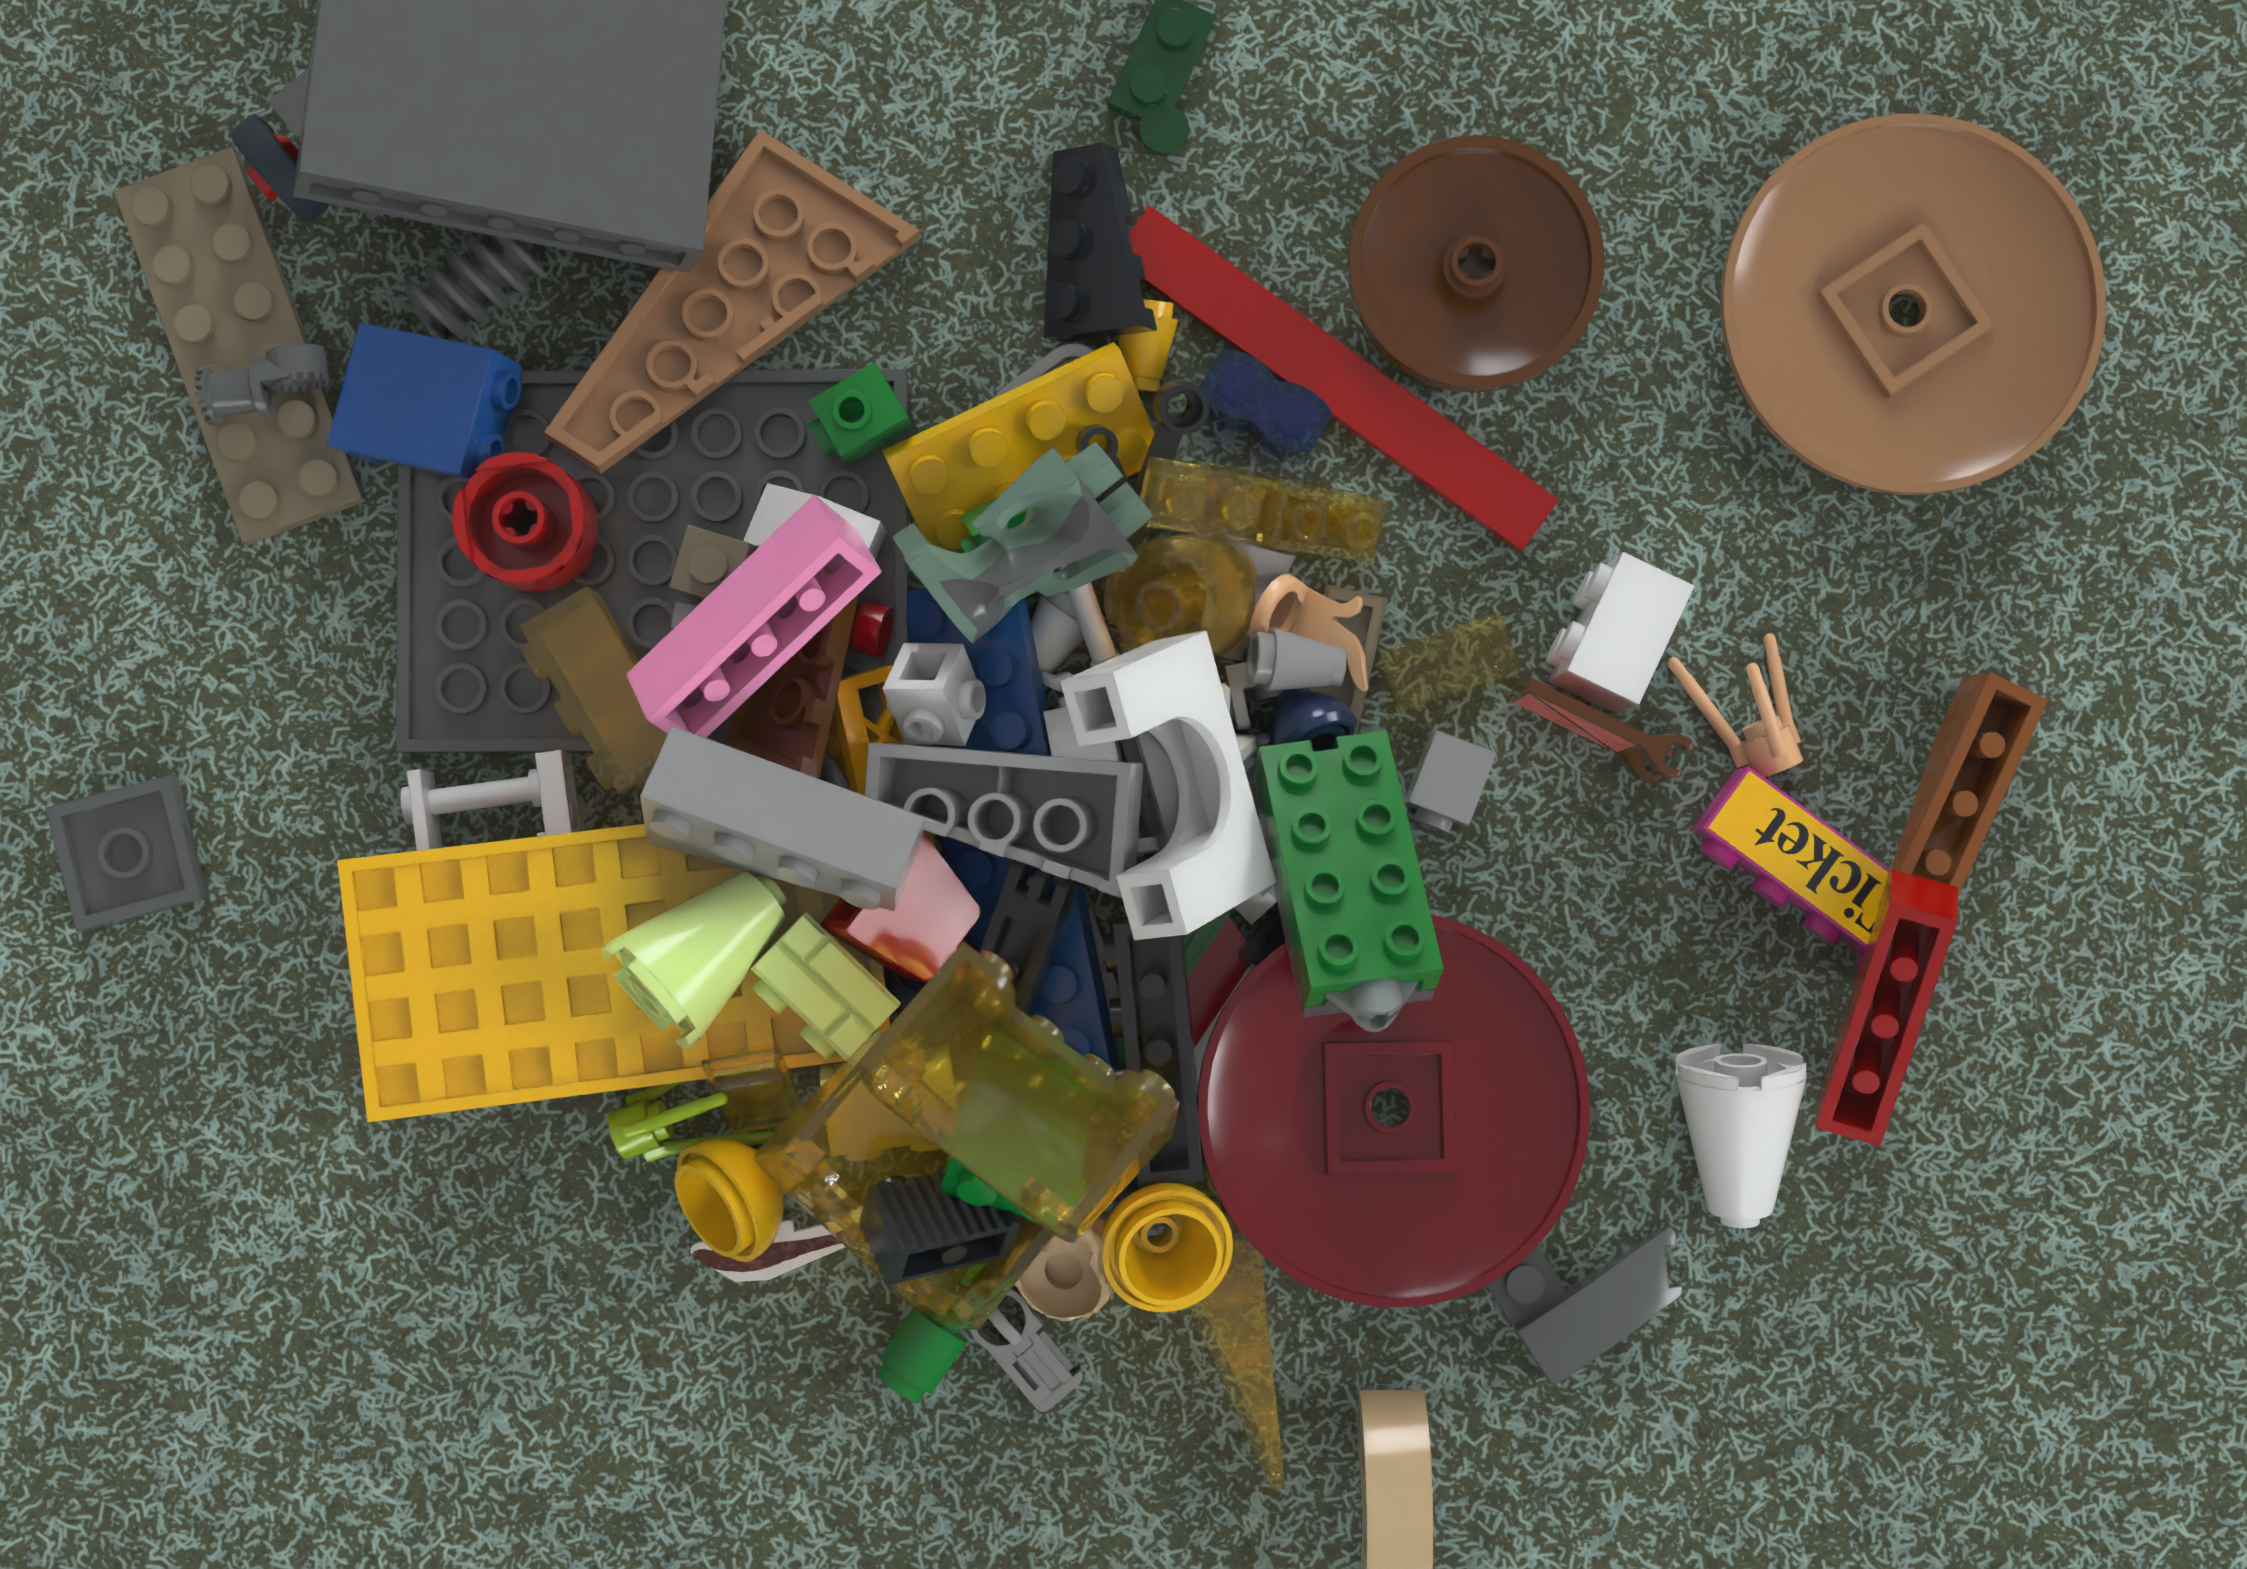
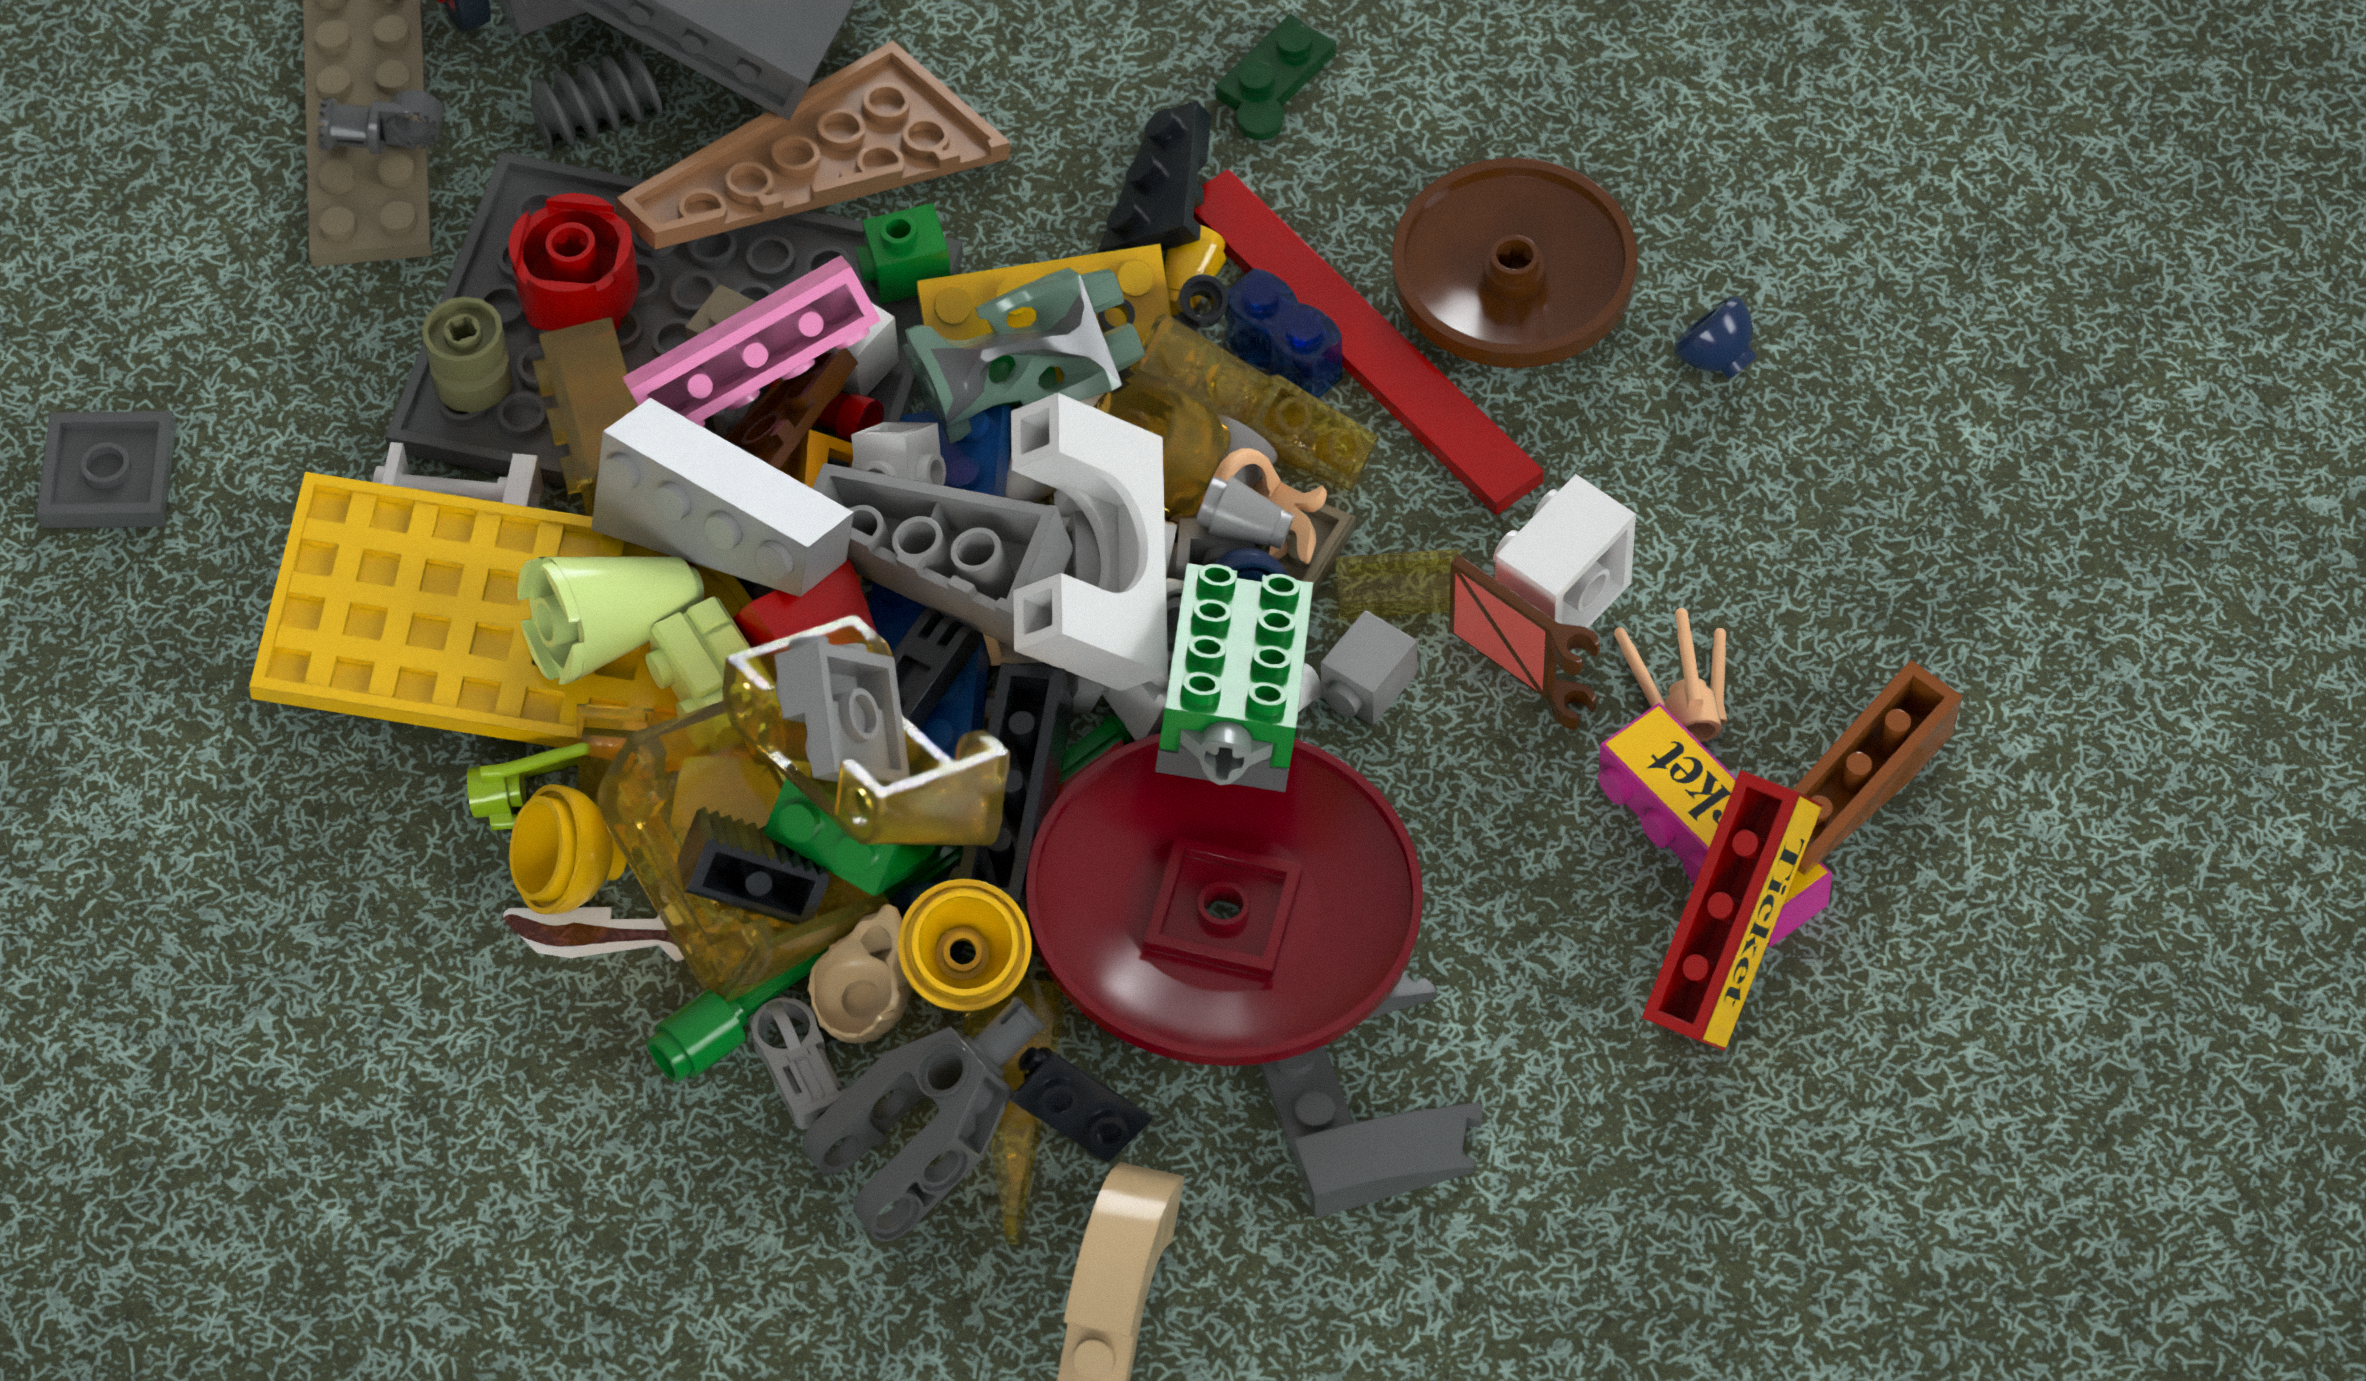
camera: 20 degrees right, 30 degrees down
blue panel [326,322,522,481] -> none
white cone [1675,1044,1807,1228] -> none
medium nougat dish [1720,114,2106,495] -> none
none -> olive wheel [422,296,513,413]
none -> light grey plate [775,635,911,791]
none -> dark grey piece [802,996,1045,1242]
none -> black hinge [1009,1047,1153,1162]
none -> dark blue brick [1674,296,1757,379]

